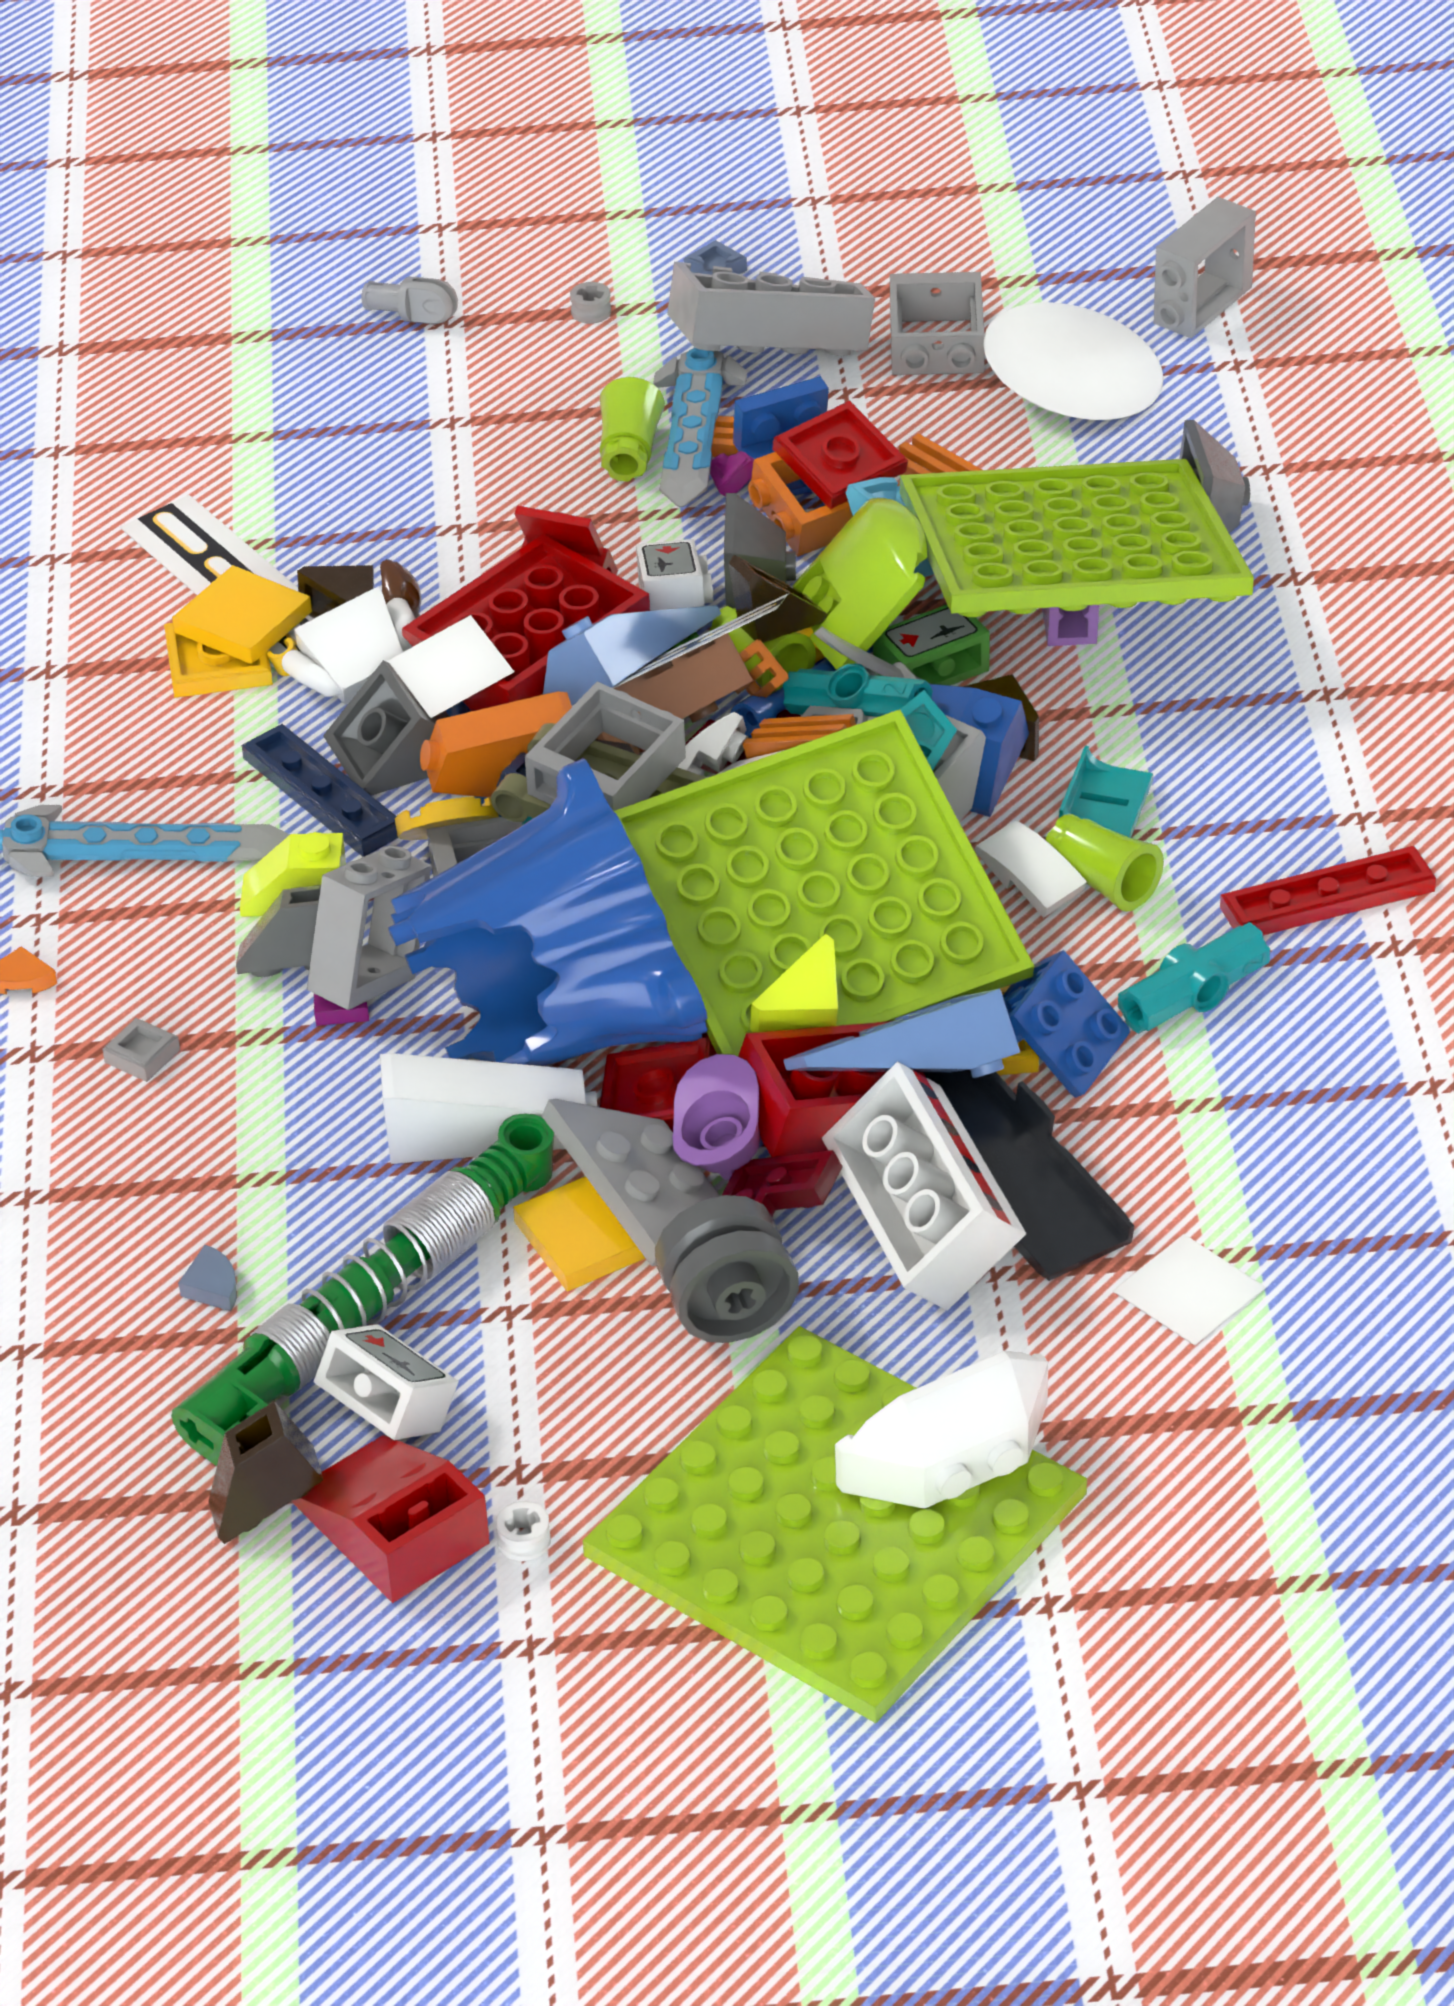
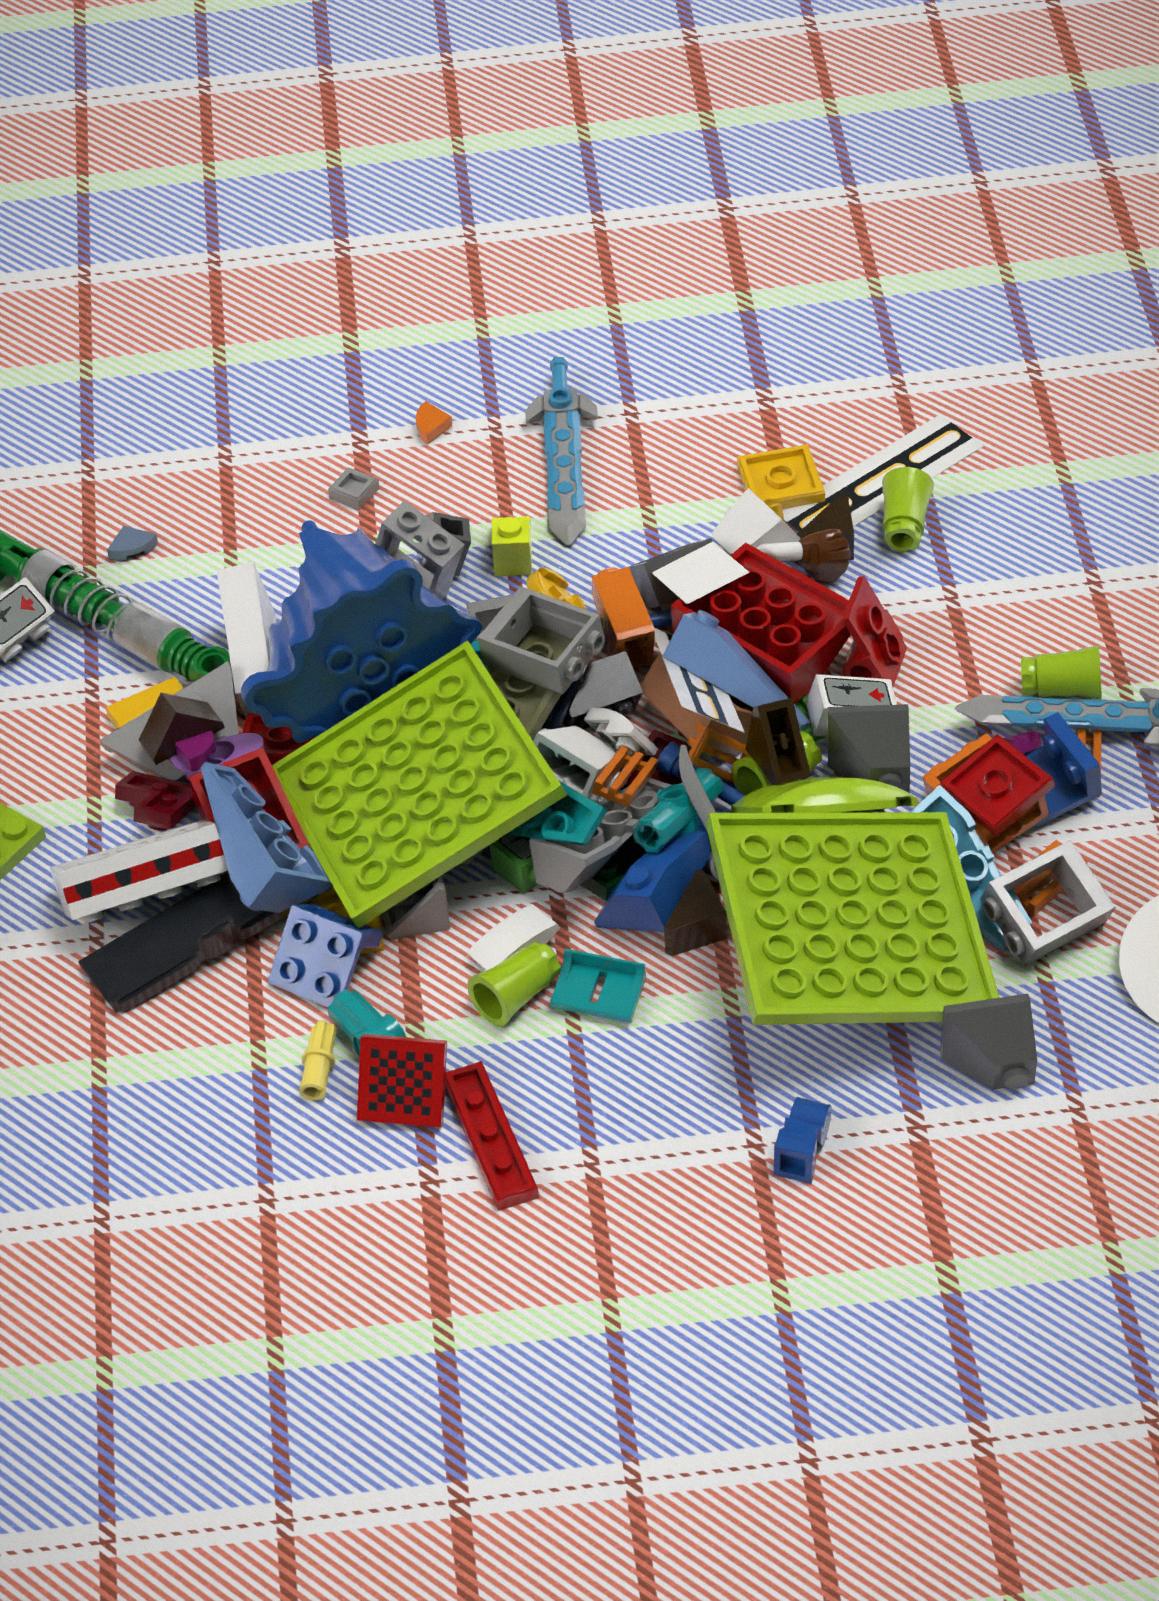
camera: 90 degrees right, 5 degrees up
yellow tile [172,565,312,664] -> none
dark blue tile [241,724,399,857] -> none
dark grey wheel [655,1195,799,1343] -> none
neon yellow slope [750,934,838,1033] -> none
white sticker [1113,1234,1266,1346] -> none
none -> dark brown slope [139,692,225,765]
none -> magenta tile [175,731,216,771]
none -> light yellow axle [299,1020,337,1100]
none -> red tile [357,1034,447,1128]
none -> blue leg [774,1097,832,1184]
none -> lime plant [882,467,934,552]
none -> light grey window [980,840,1116,966]

